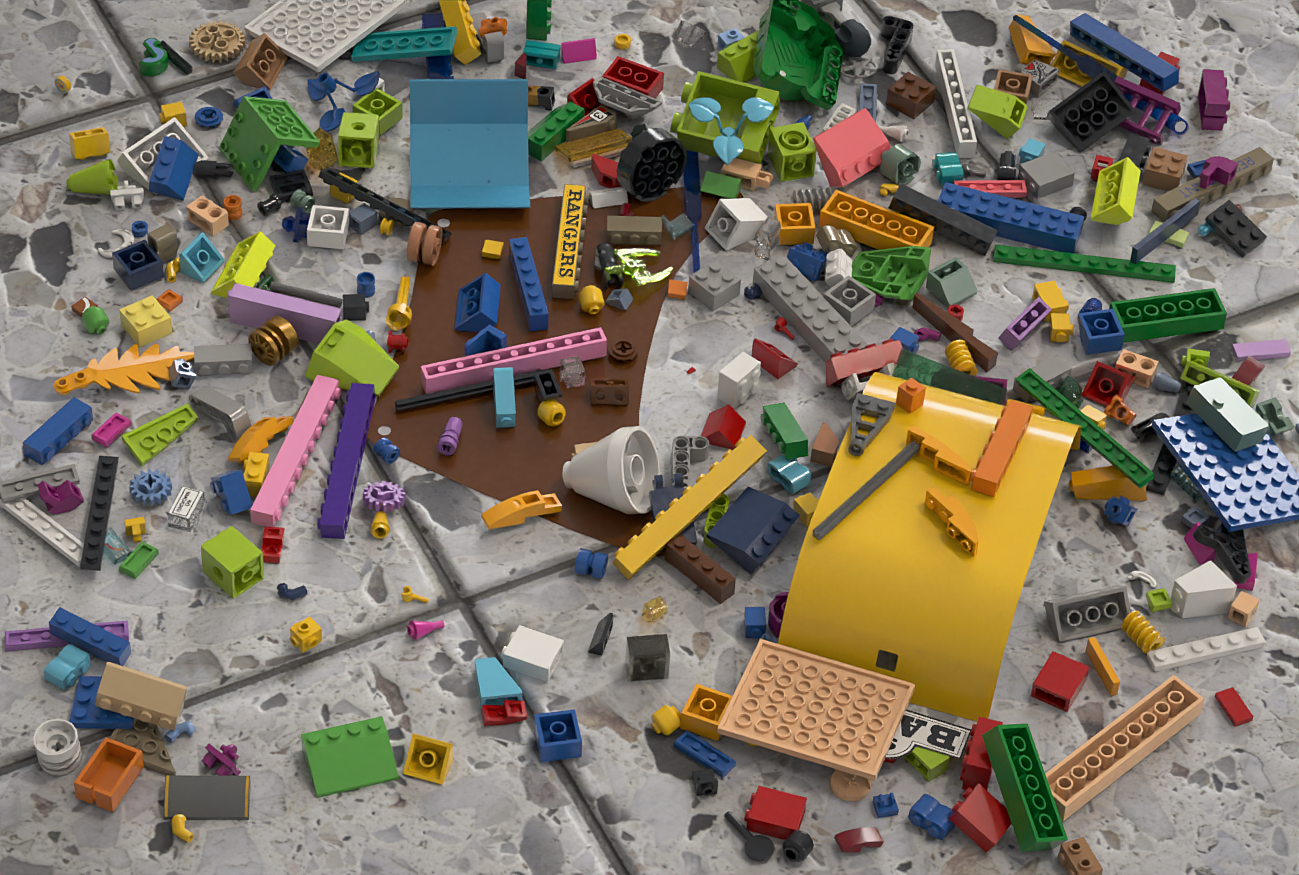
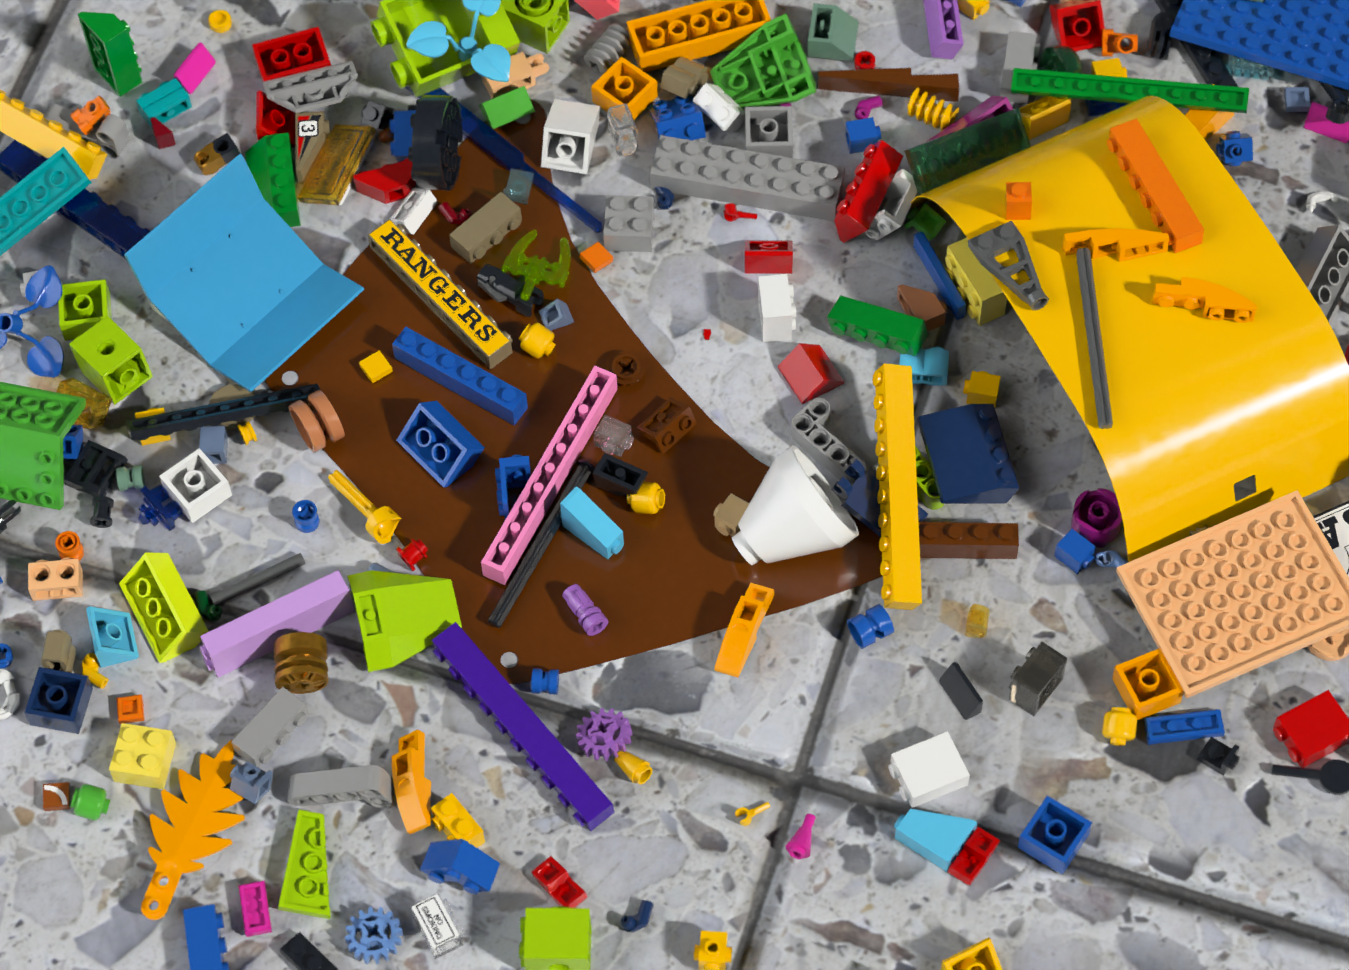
camera: 40 degrees left, 15 degrees up
bright pink brick [250,375,341,527] -> none
black brick [343,294,369,321] -> none

